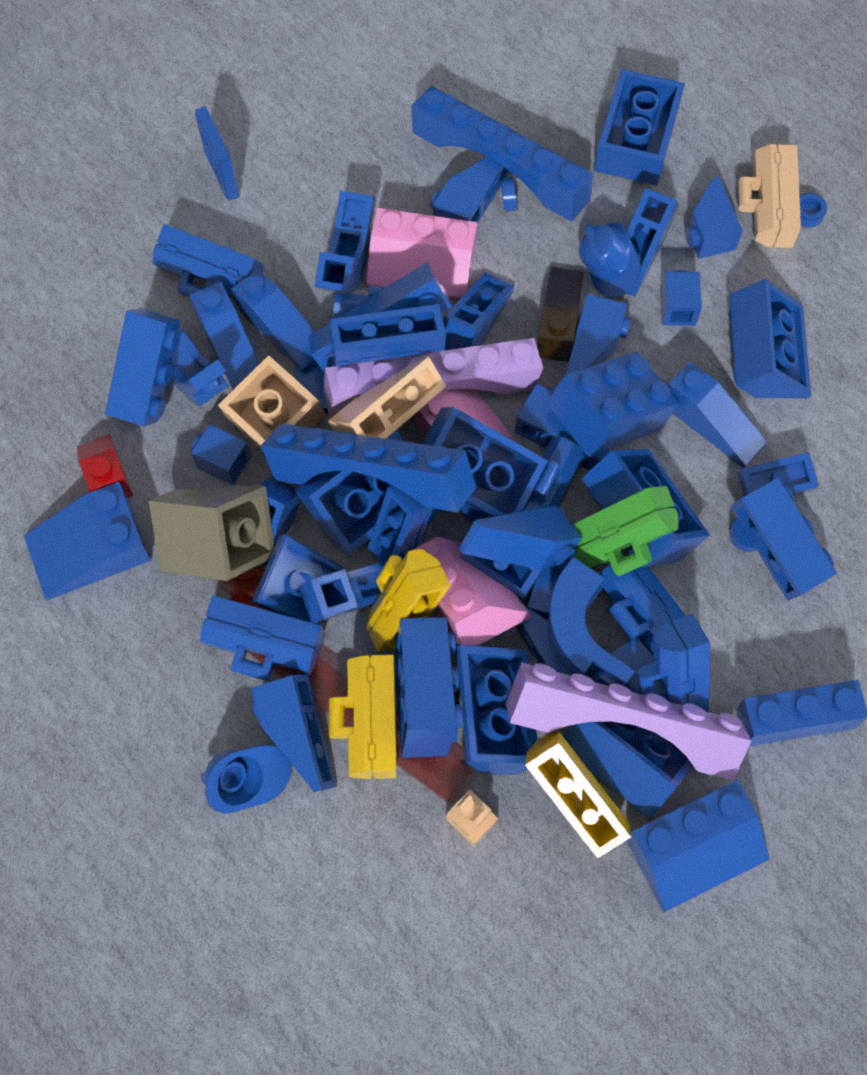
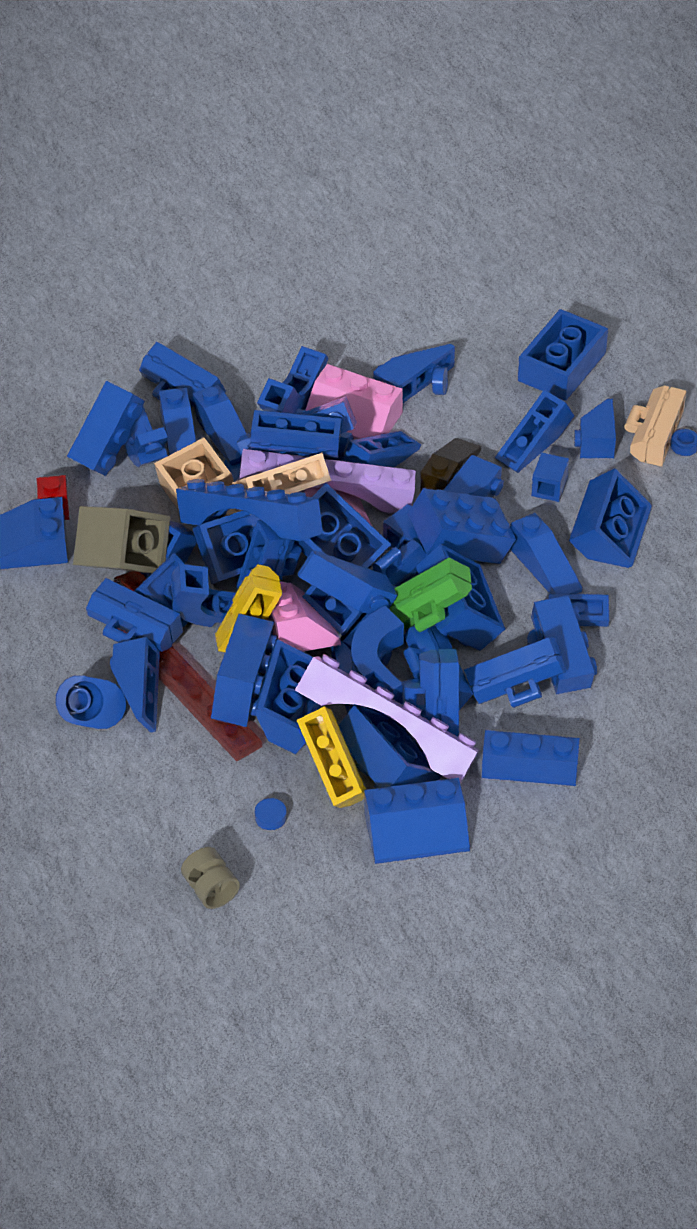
camera: 15 degrees right, 20 degrees down
blue brick [191,424,251,486] -> none
blue tile [194,106,239,201] -> none
yellow piece [329,655,396,779] -> none
blue arch [411,85,593,222] -> none
light nougat piece [445,790,498,847] -> none
blue piece [579,223,640,298] -> none
none -> dark tan wheel [181,847,240,909]
none -> blue tile [255,798,287,830]
none -> blue piece [464,637,566,708]

